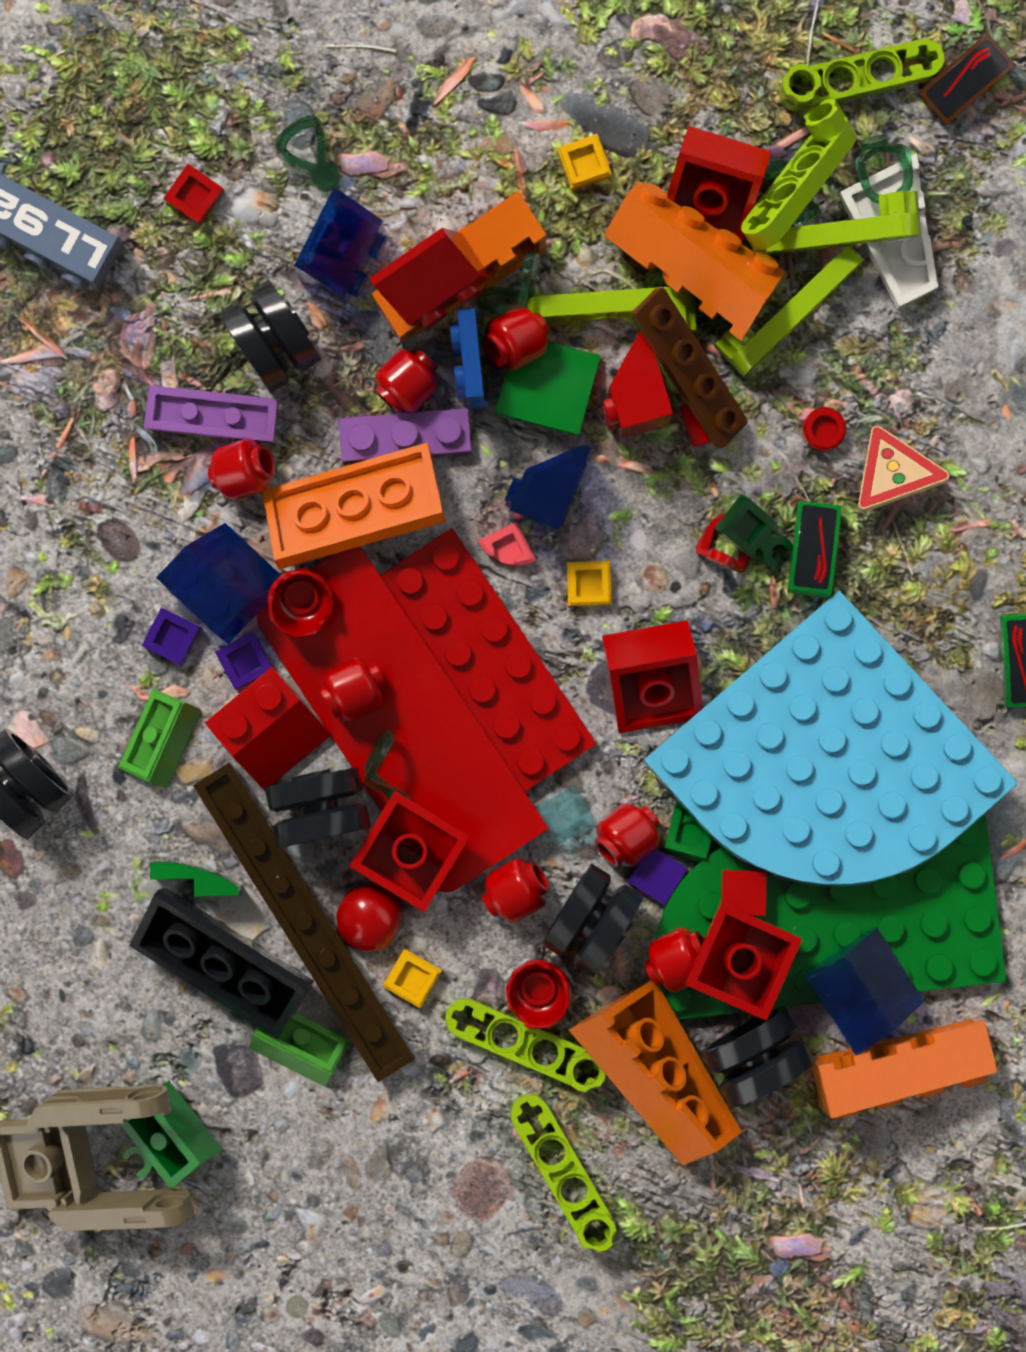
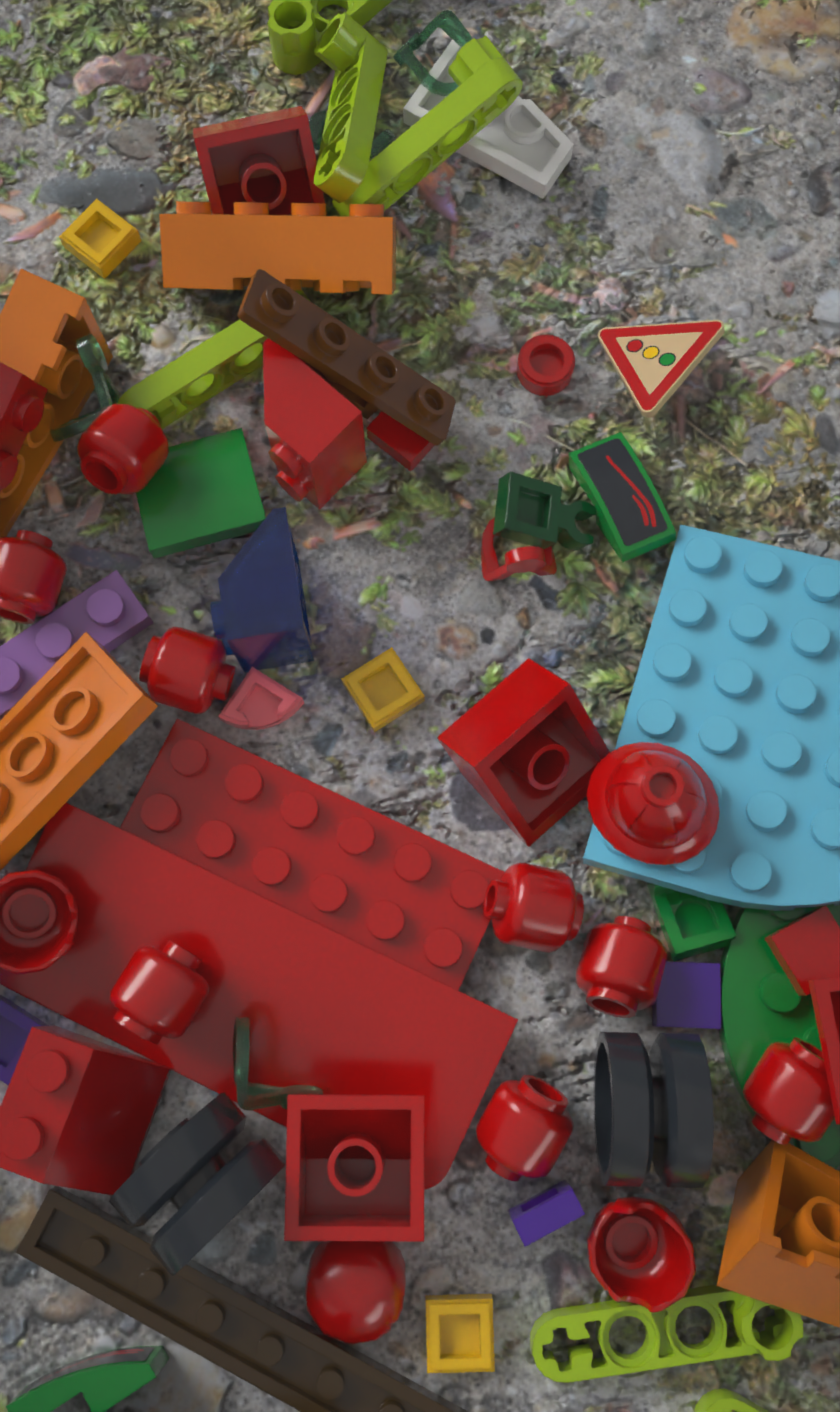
camera: 35 degrees left, 10 degrees down
blue plate [450,308,489,410] -> none
clear light blue tile [537,785,596,844] -> none
lime beam [714,245,864,377] -> none
none -> red head [139,627,236,714]
none -> red head [483,863,584,953]
none -> dark purple tile [508,1180,585,1247]
none -> red hat [587,742,720,865]

